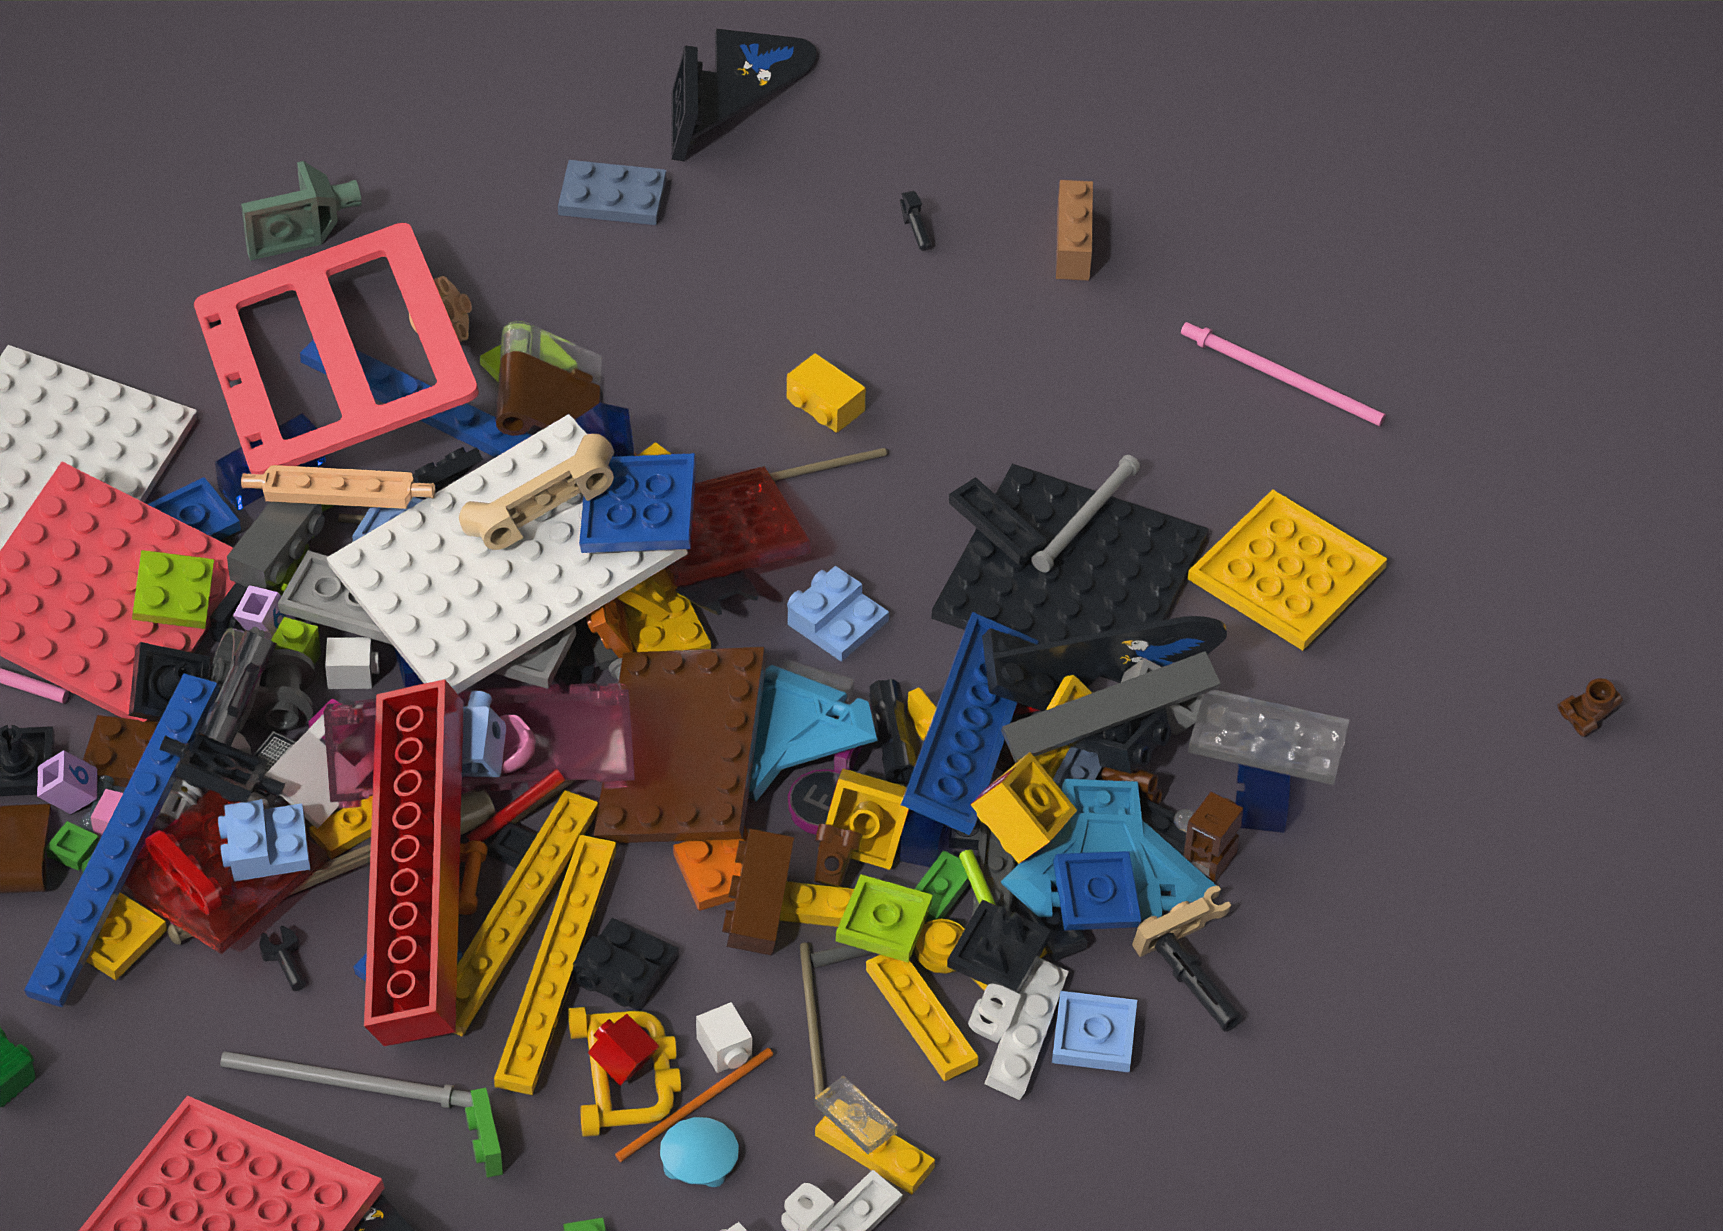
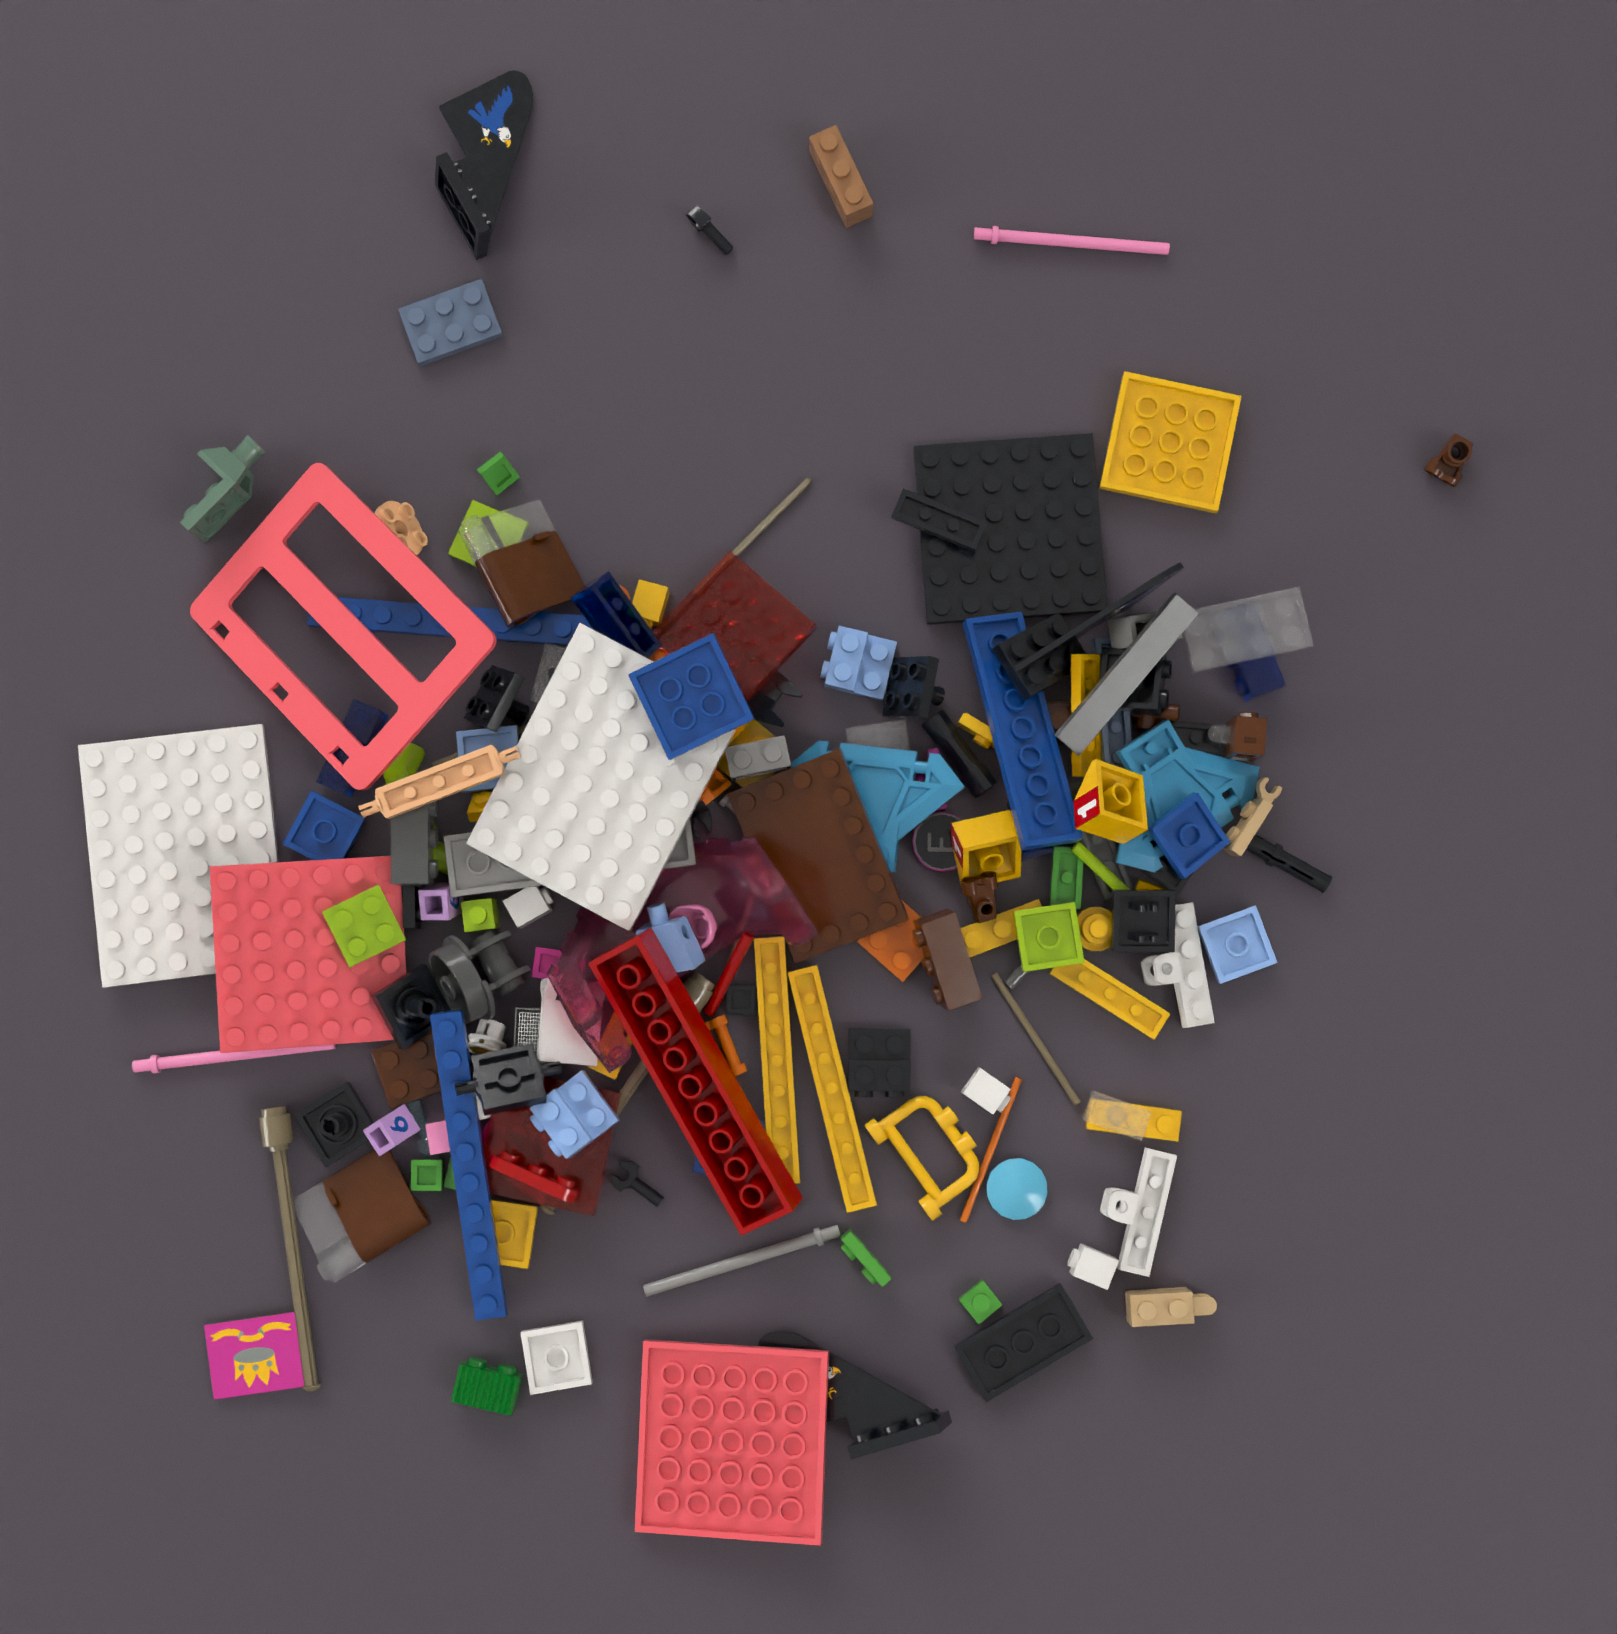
camera: 25 degrees left, 35 degrees up
black axle [199,630,277,746] -> none
tan plate [459,434,614,550] -> none
red brick [588,1013,660,1086] -> none
yellow brick [787,353,866,433] -> none
light grey bar [1032,455,1140,572] -> none
none -> bright green plate [477,452,520,495]
none -> white plate [521,1320,593,1395]
none -> light grey brick [725,735,791,781]
none -> black plate [882,656,945,719]

